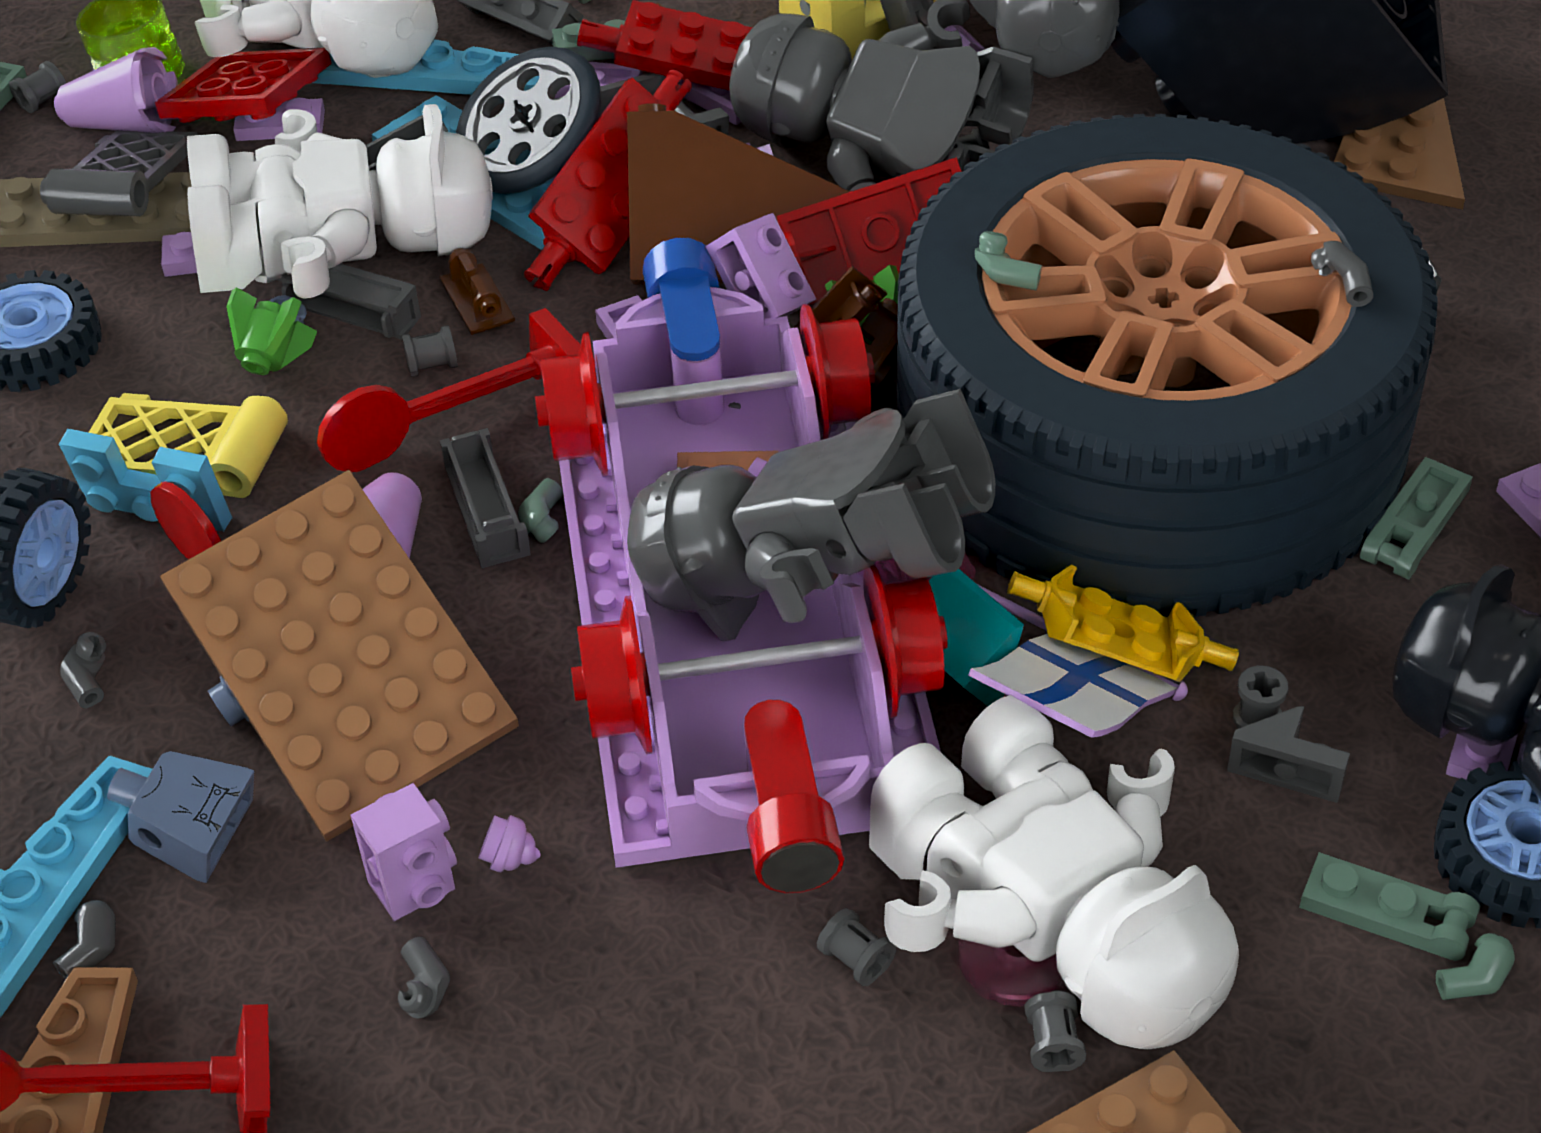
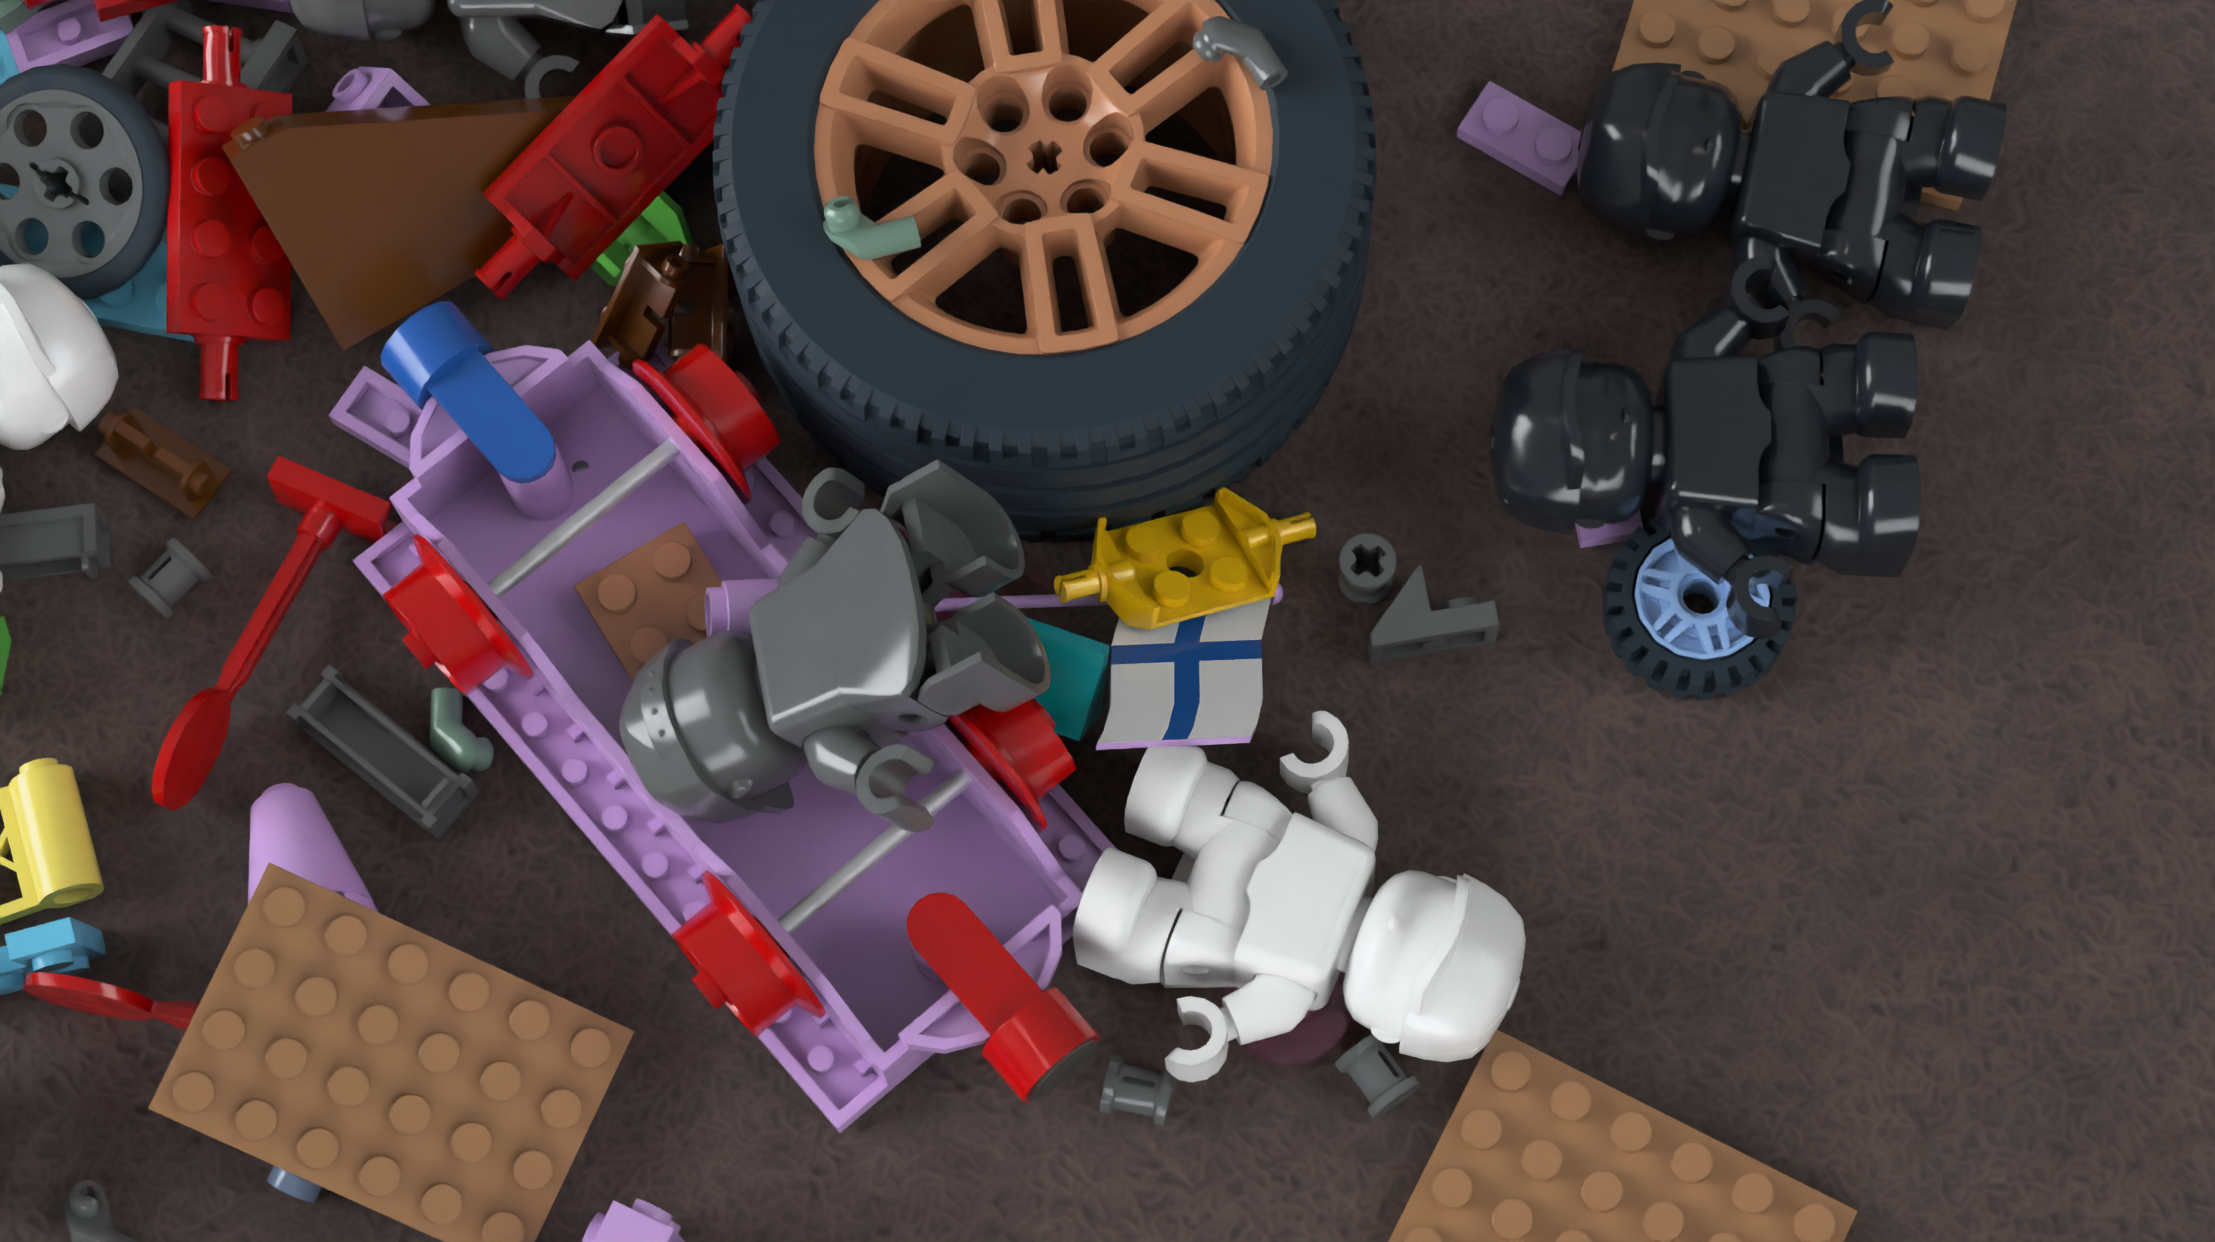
camera: 30 degrees left, 25 degrees up
lavender plate [478,815,540,872] -> none
lavender brick [705,213,816,319] -> none
sand green plate [1299,852,1480,961] -> none
sand green plate [1360,457,1473,580] -> none
sand green arm [1436,933,1515,1000] -> none

